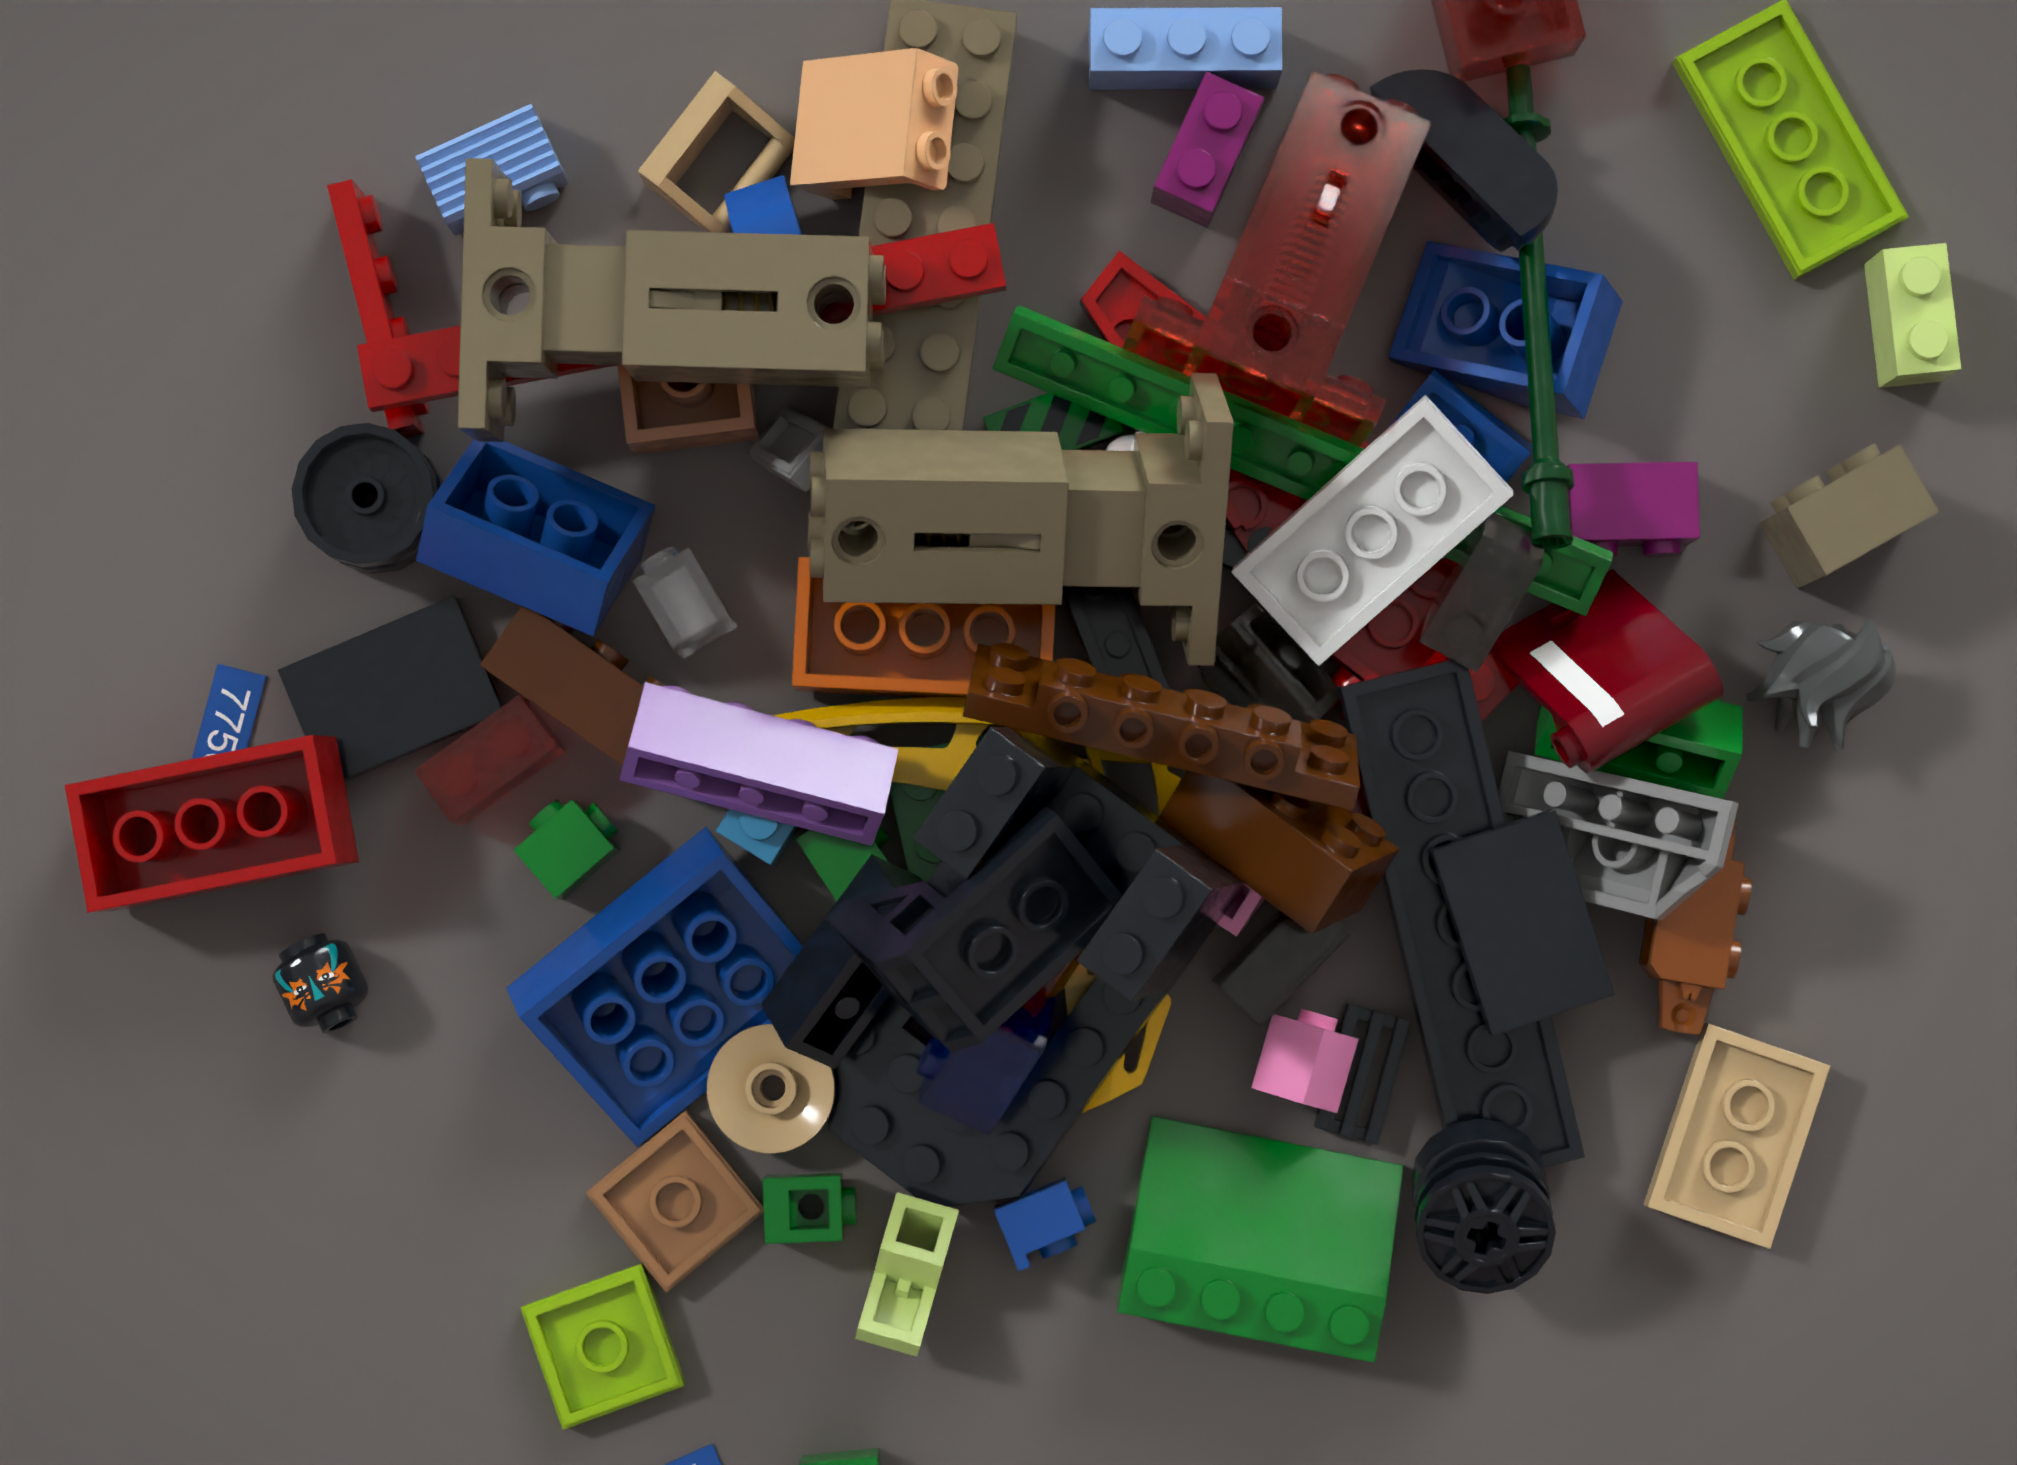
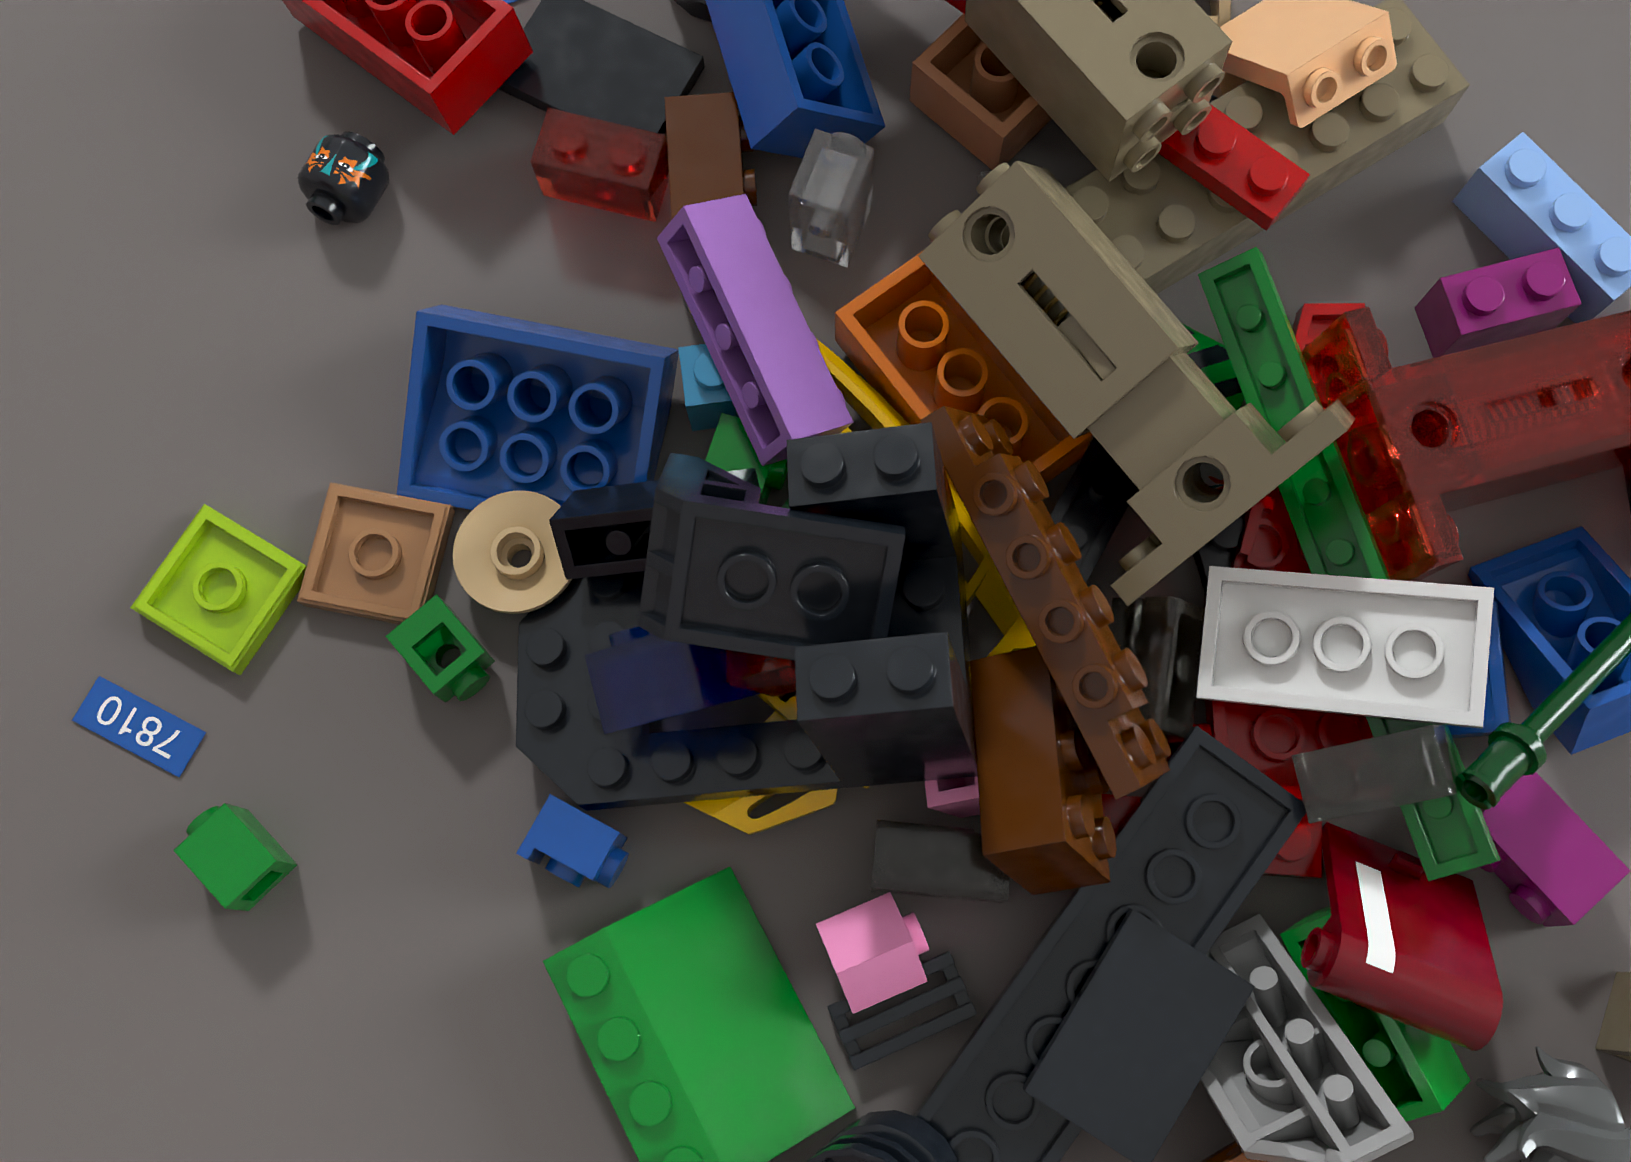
camera: 55 degrees right, 10 degrees down
green brick [513,799,621,900] -> none
yellowish green brick [855,1192,959,1357] -> none

